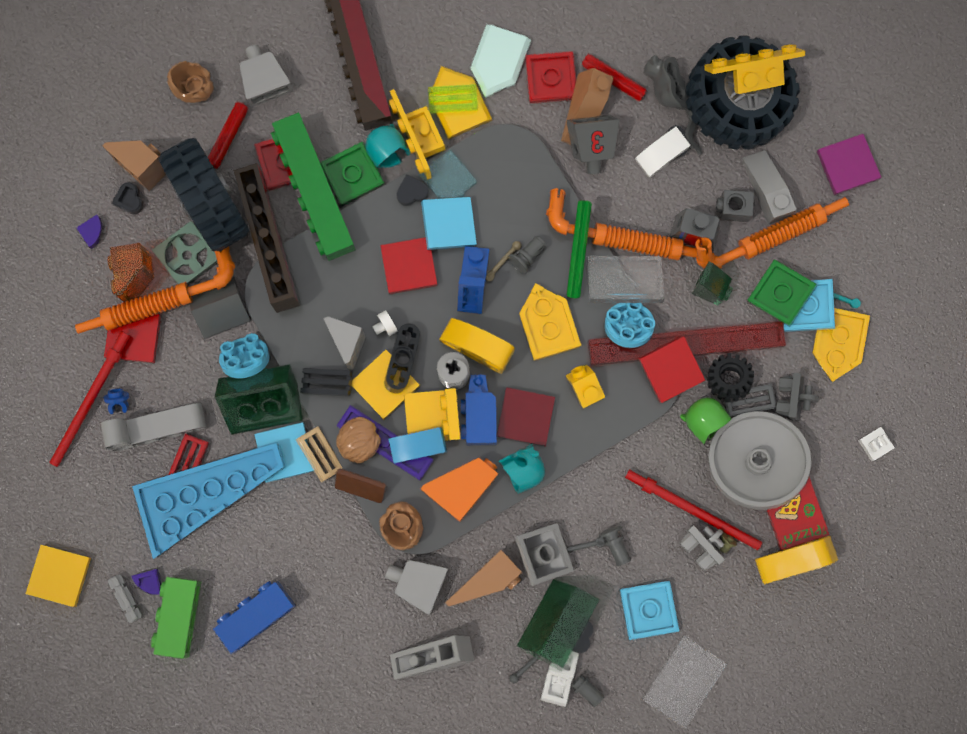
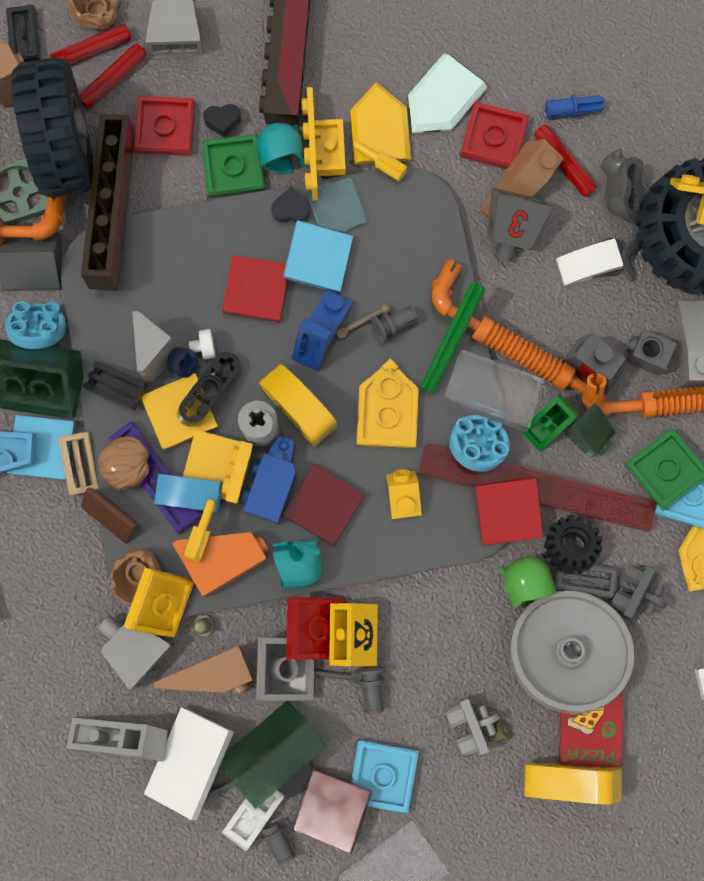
camera: 20 degrees right, 0 degrees up
green brick [271,112,356,261] -> none
clear neon green tile [428,84,478,113] -> none
red bar [625,469,762,551] -> none
none -> black tile [6,5,41,62]
none -> red axle [50,24,131,65]
none -> yellow tile [123,567,194,638]
none -> white tile [144,707,234,820]
none -> dark blue tile [167,347,197,378]
none -> yellow axle [183,499,216,562]
none -> olive piece [193,615,215,636]
none -> black tile [203,104,241,138]
none -> red tile [286,597,345,660]
none -> tile [294,769,373,853]
none -> yellow brick [329,603,378,666]
none -> yellow axle [353,141,408,181]
none -> green slope [520,393,579,451]
none -> blue axle [545,95,604,119]

